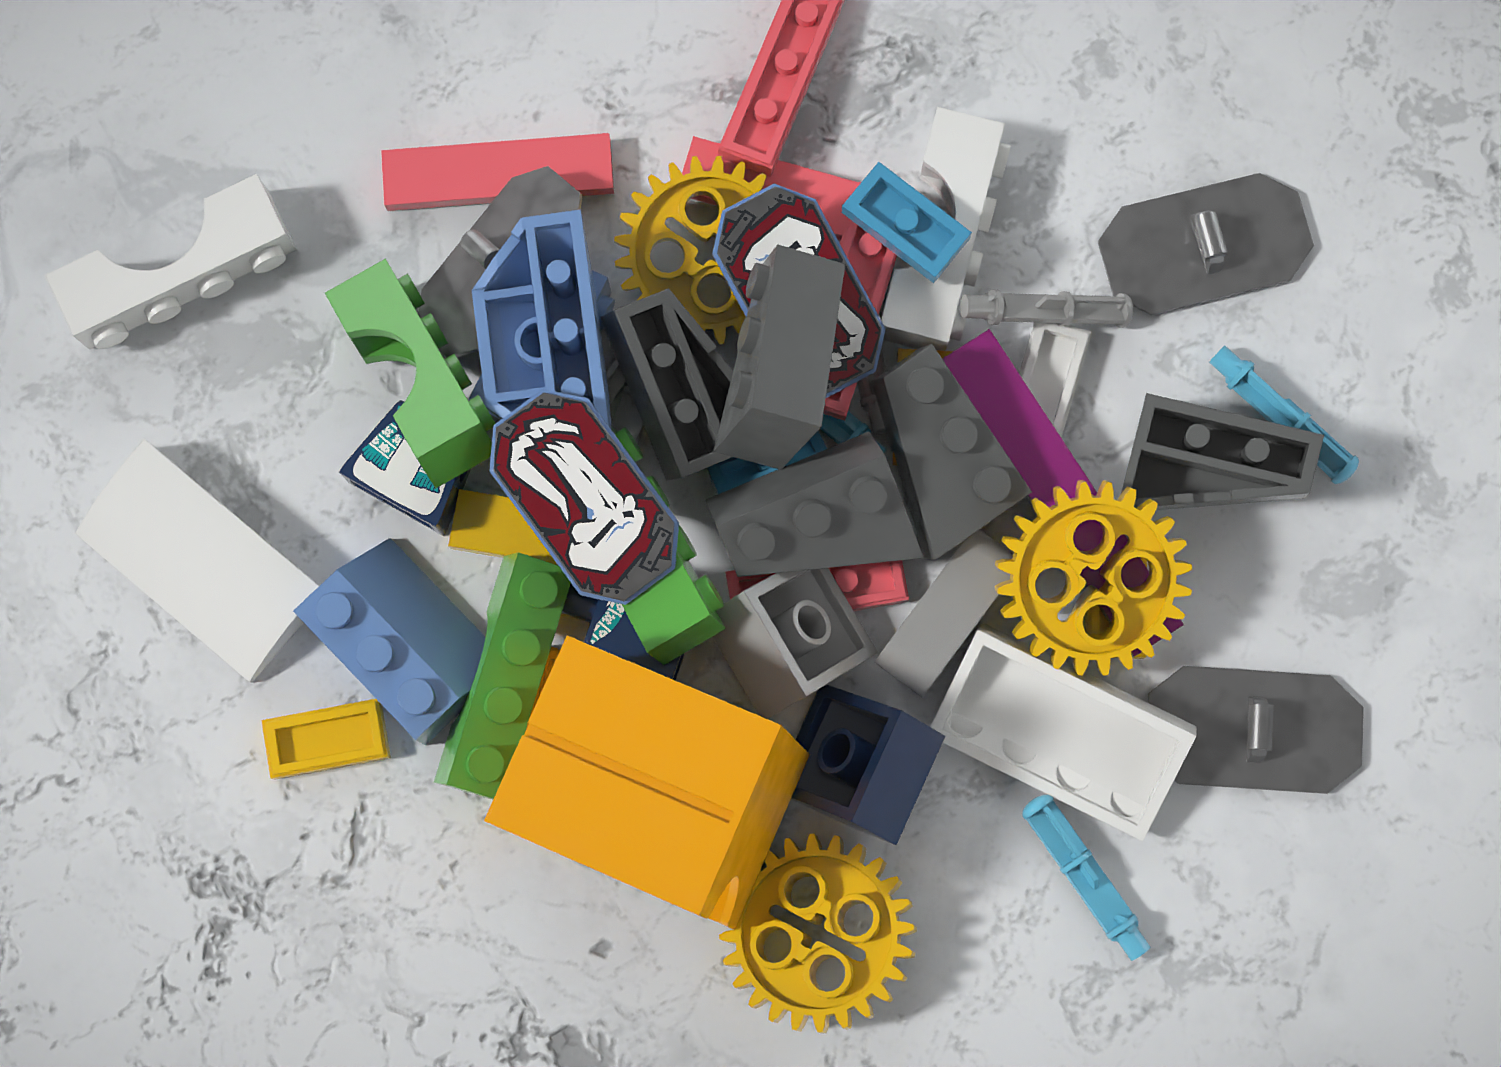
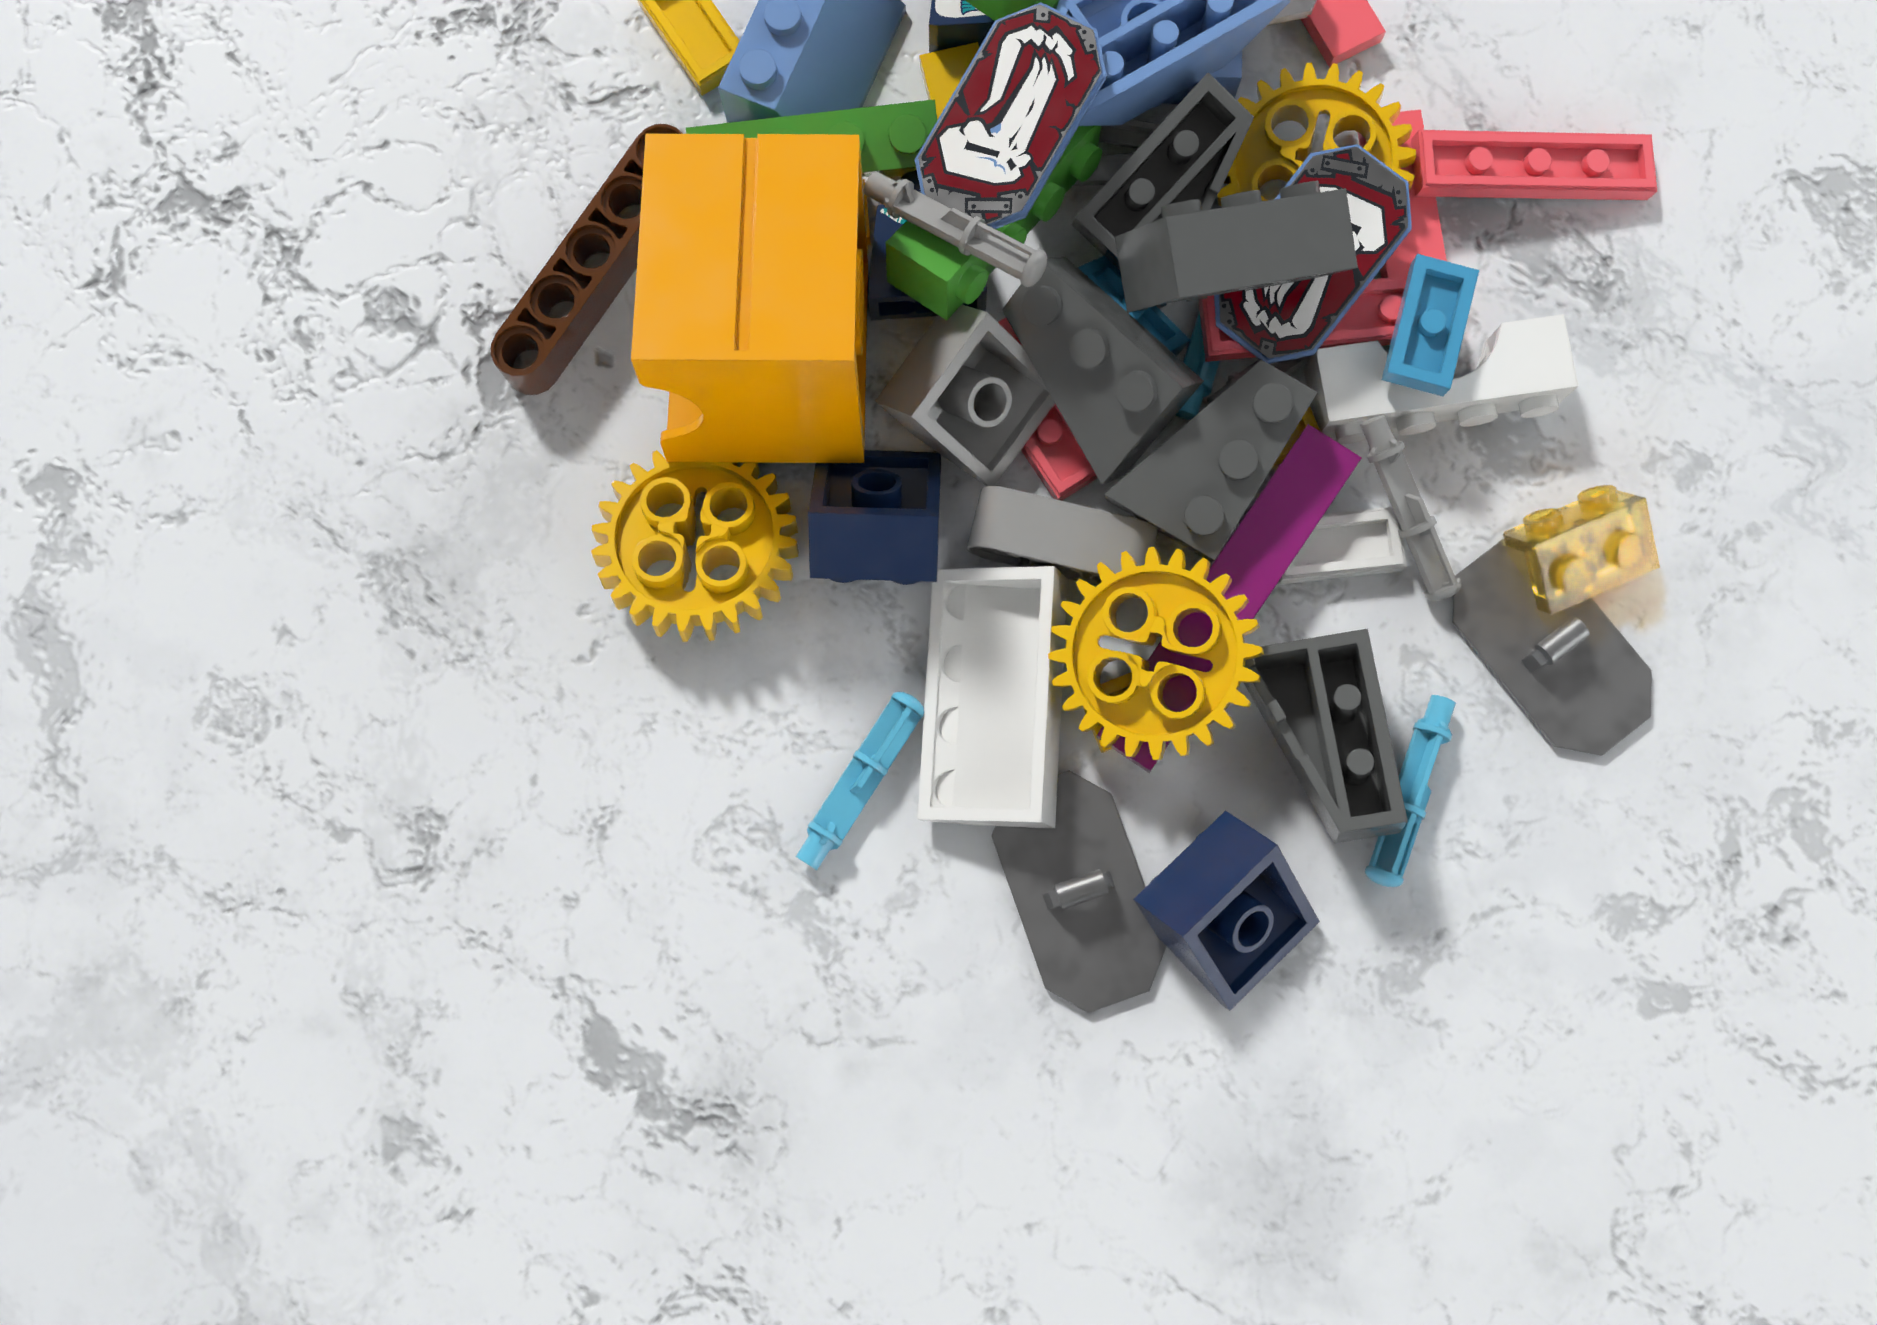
camera: 65 degrees right, 0 degrees up
none -> reddish brown beam [491,124,683,395]
none -> light grey piece [864,171,1047,287]
none -> dark blue slope [1133,810,1320,1011]
none -> clear yellow bracket [1503,485,1660,615]

